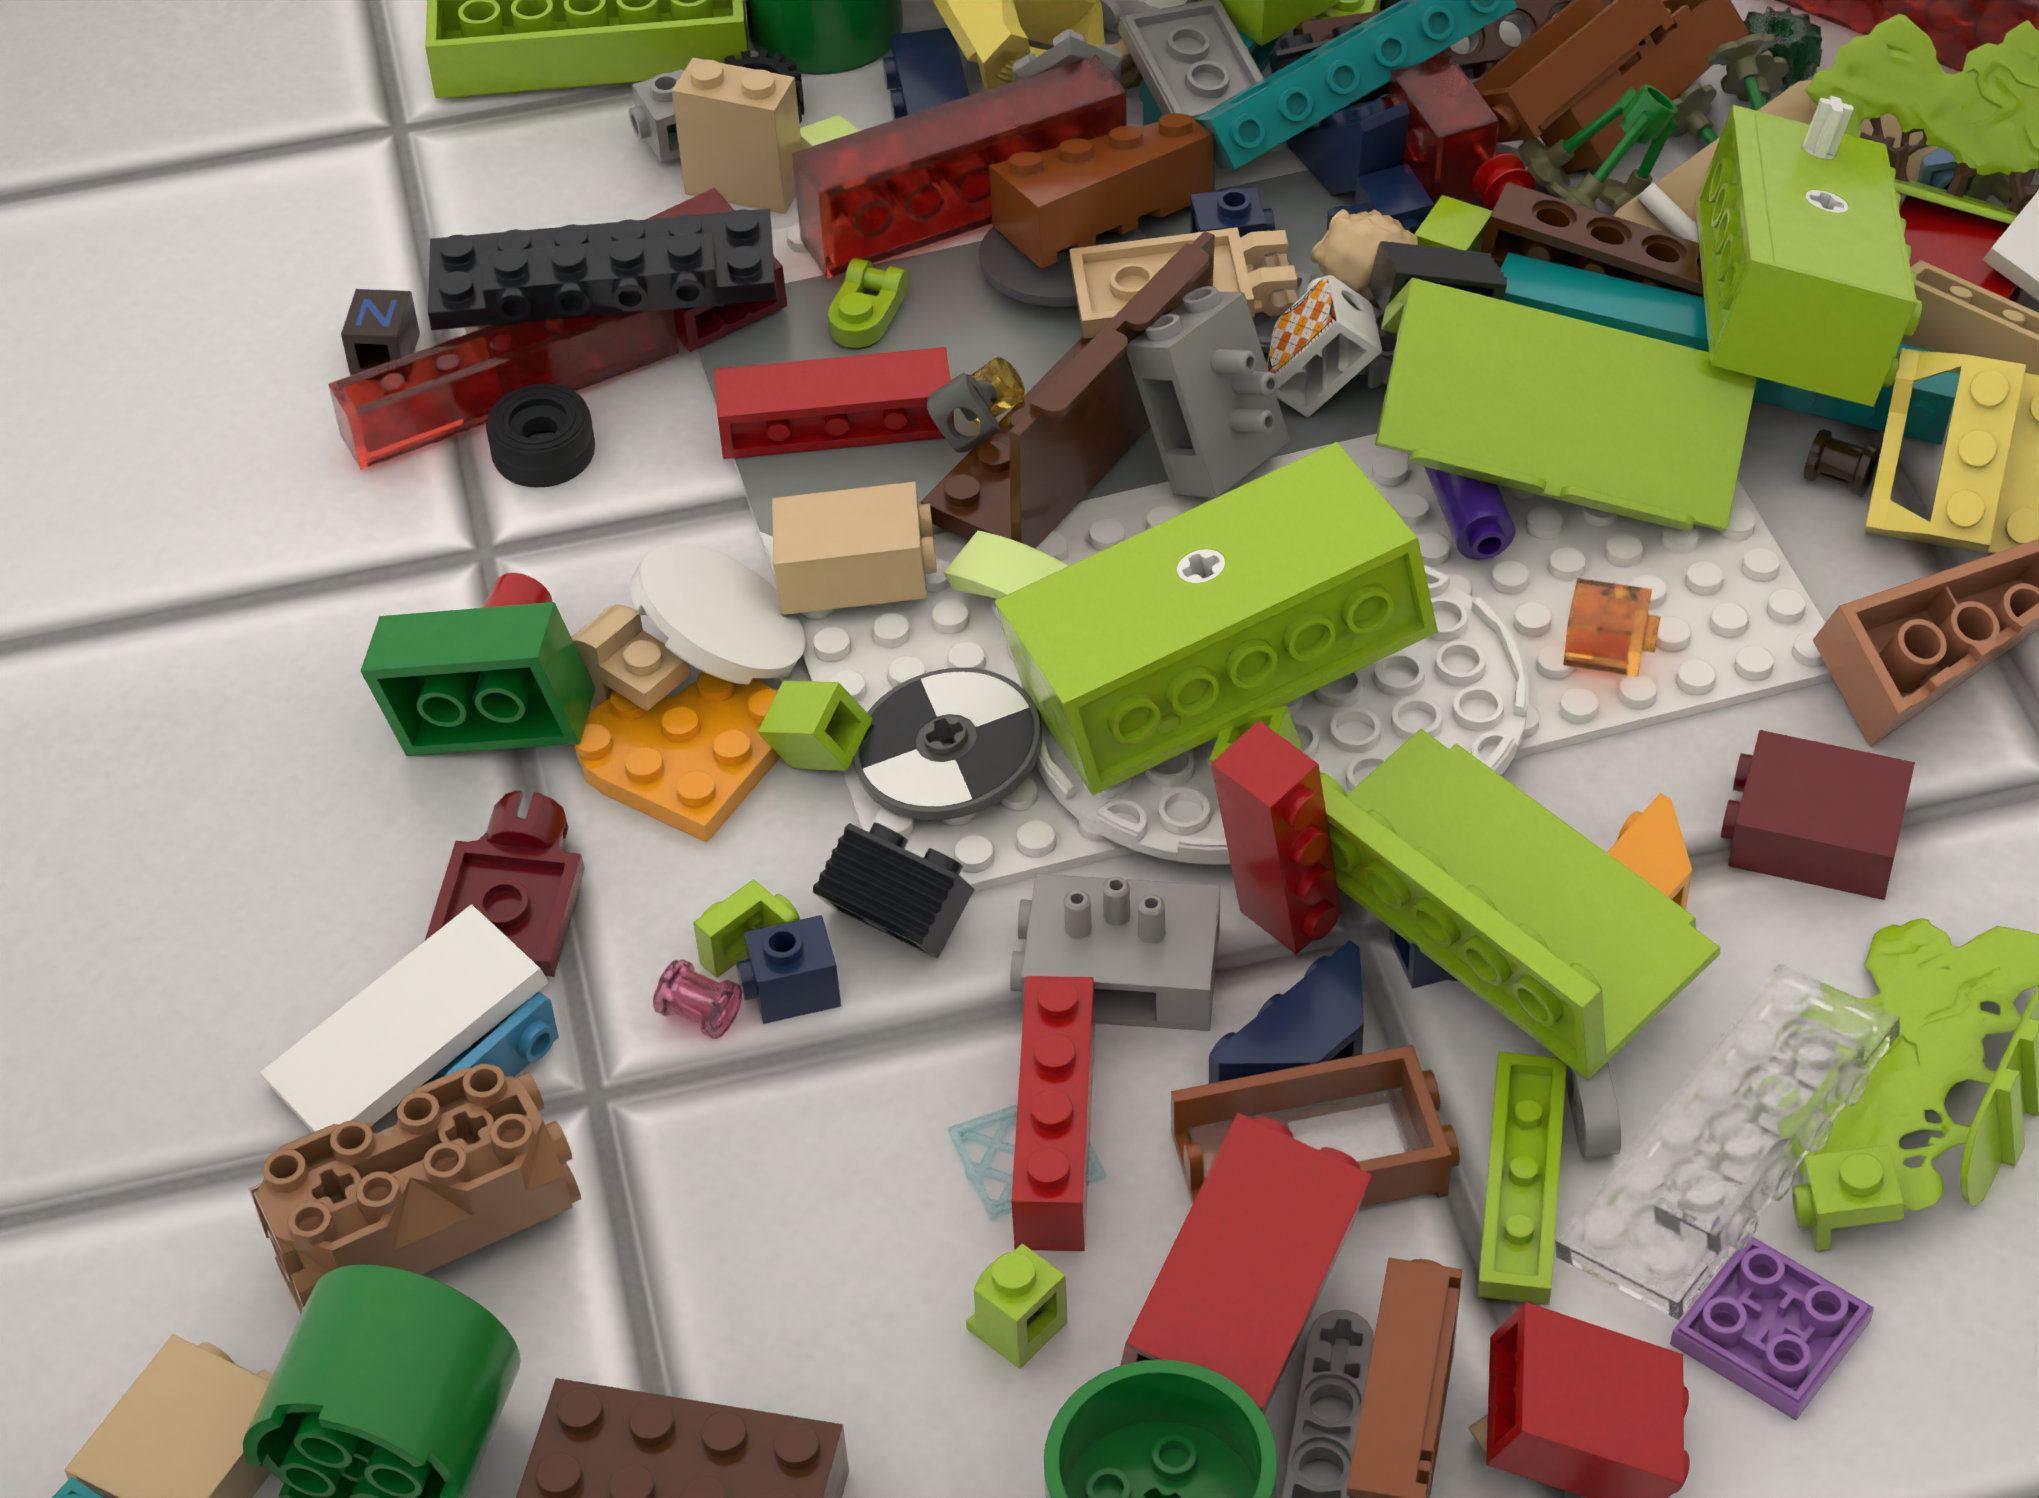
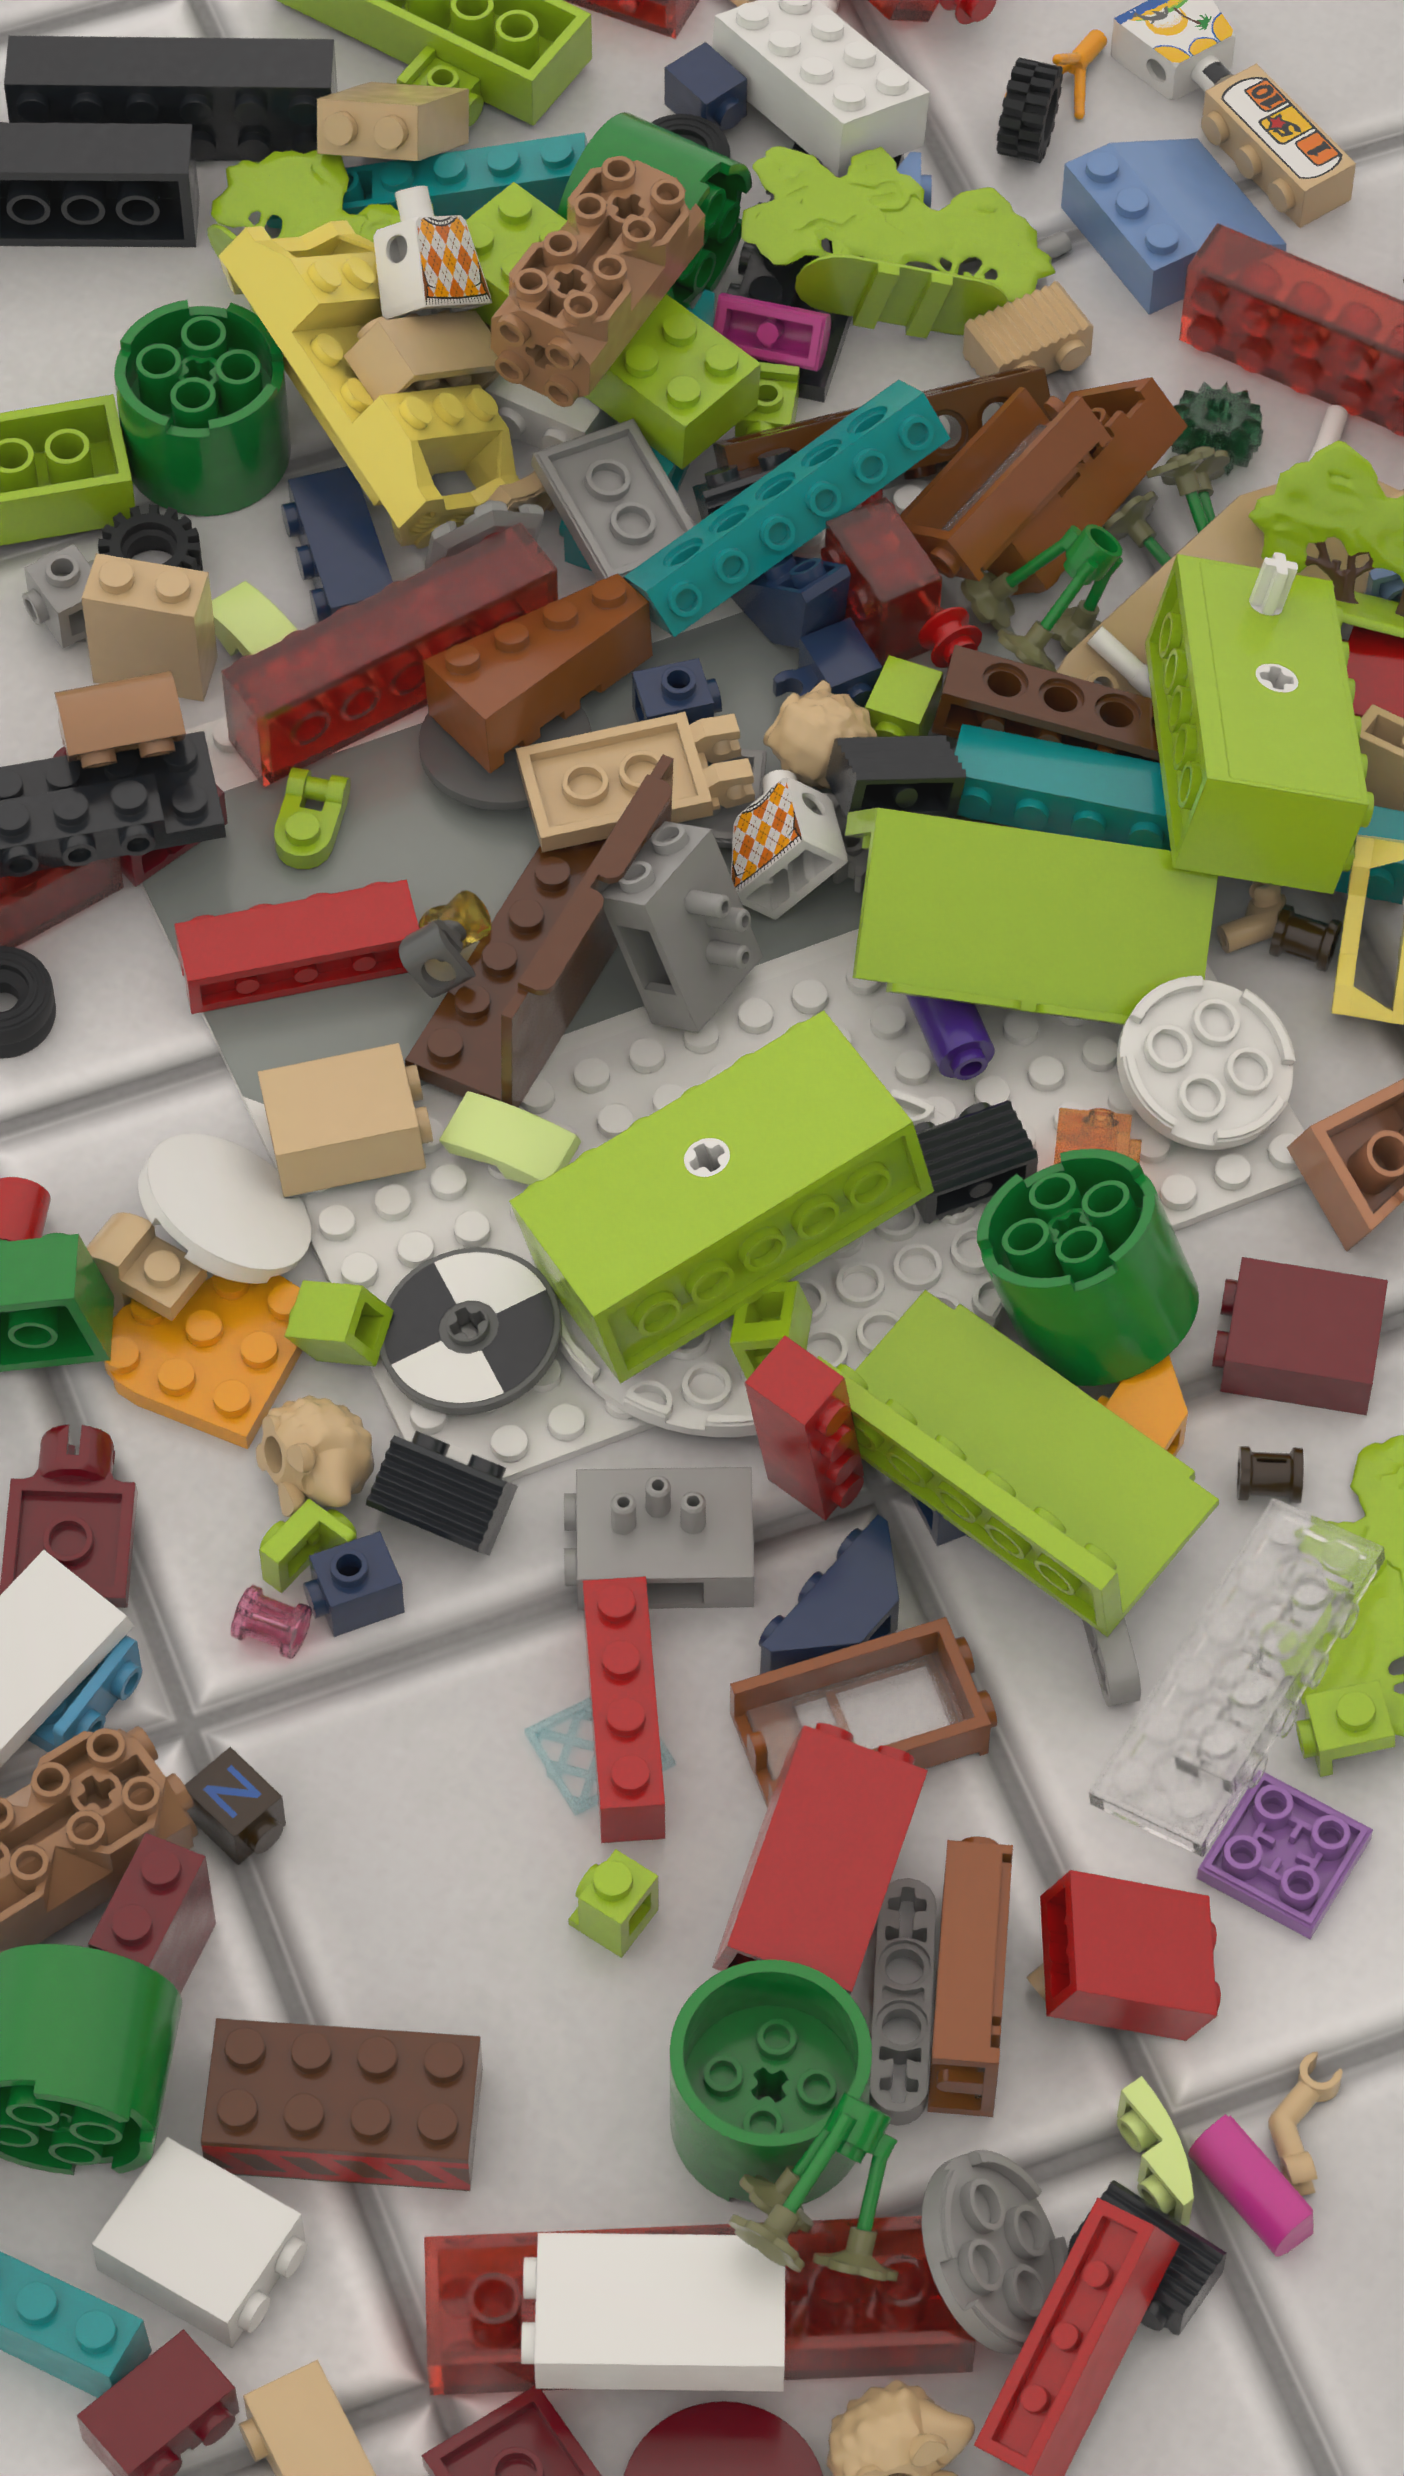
camera: 10 degrees left, 10 degrees up
lime plate [1477,1051,1567,1305] -> none
none -> medium nougat brick [54,671,186,769]
none -> dark red brick [88,1833,216,1994]
none -> dark brown brick [185,1747,286,1865]
none -> tan animal [256,1395,374,1517]
none -> black brick [914,1100,1038,1224]
none -> green brick [977,1149,1199,1386]
none -> white tile [1117,976,1296,1150]
none -> tan arm [1217,881,1286,954]
none -> dark brown bush [1237,1446,1304,1504]

